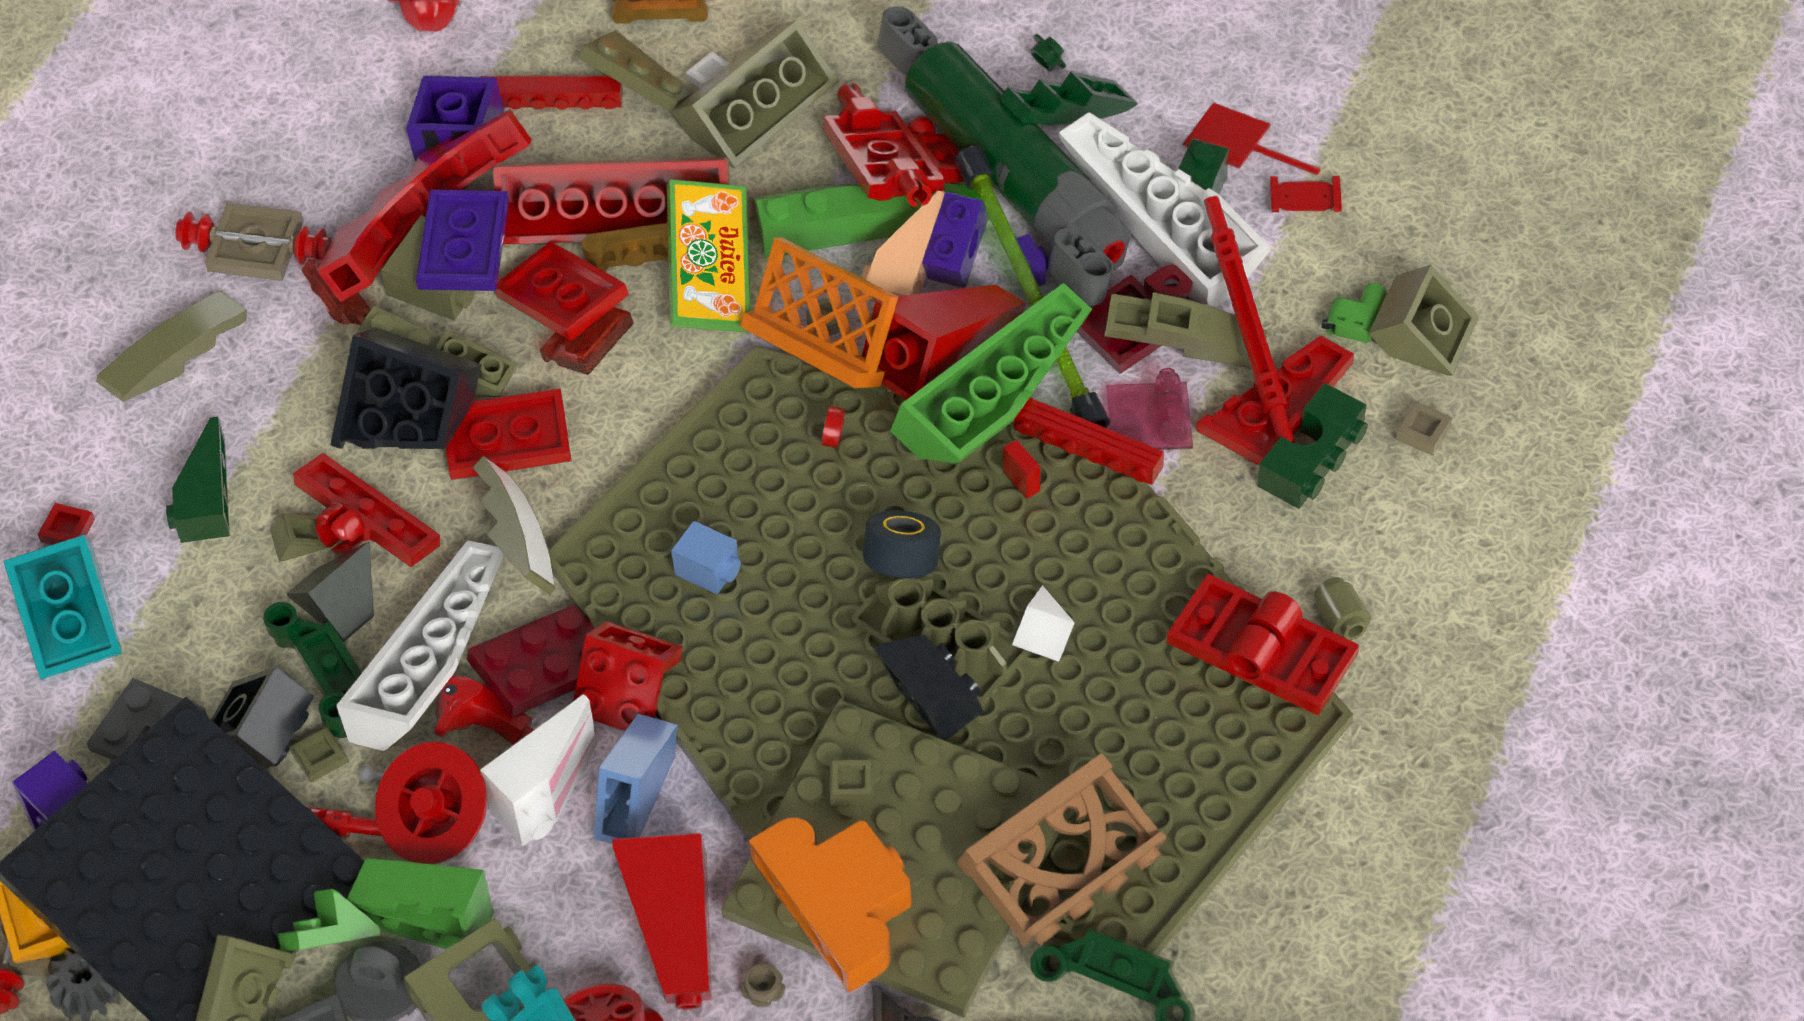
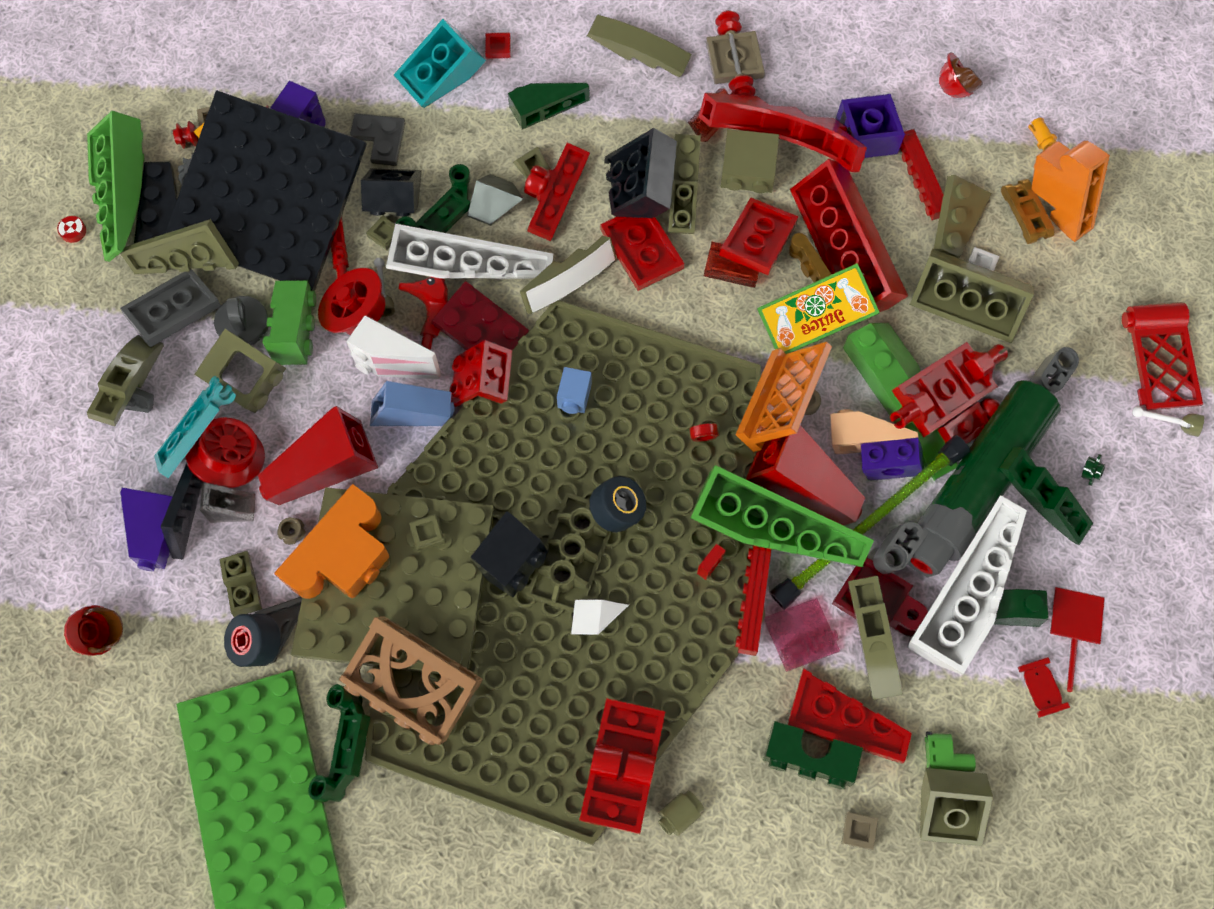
camera: 70 degrees right, 15 degrees up
bright green slope [278,889,381,951] -> none
dark purple tile [416,190,509,291] -> none
dark purple plate [1014,234,1049,289] -> none
red axle [1203,196,1296,444] -> none

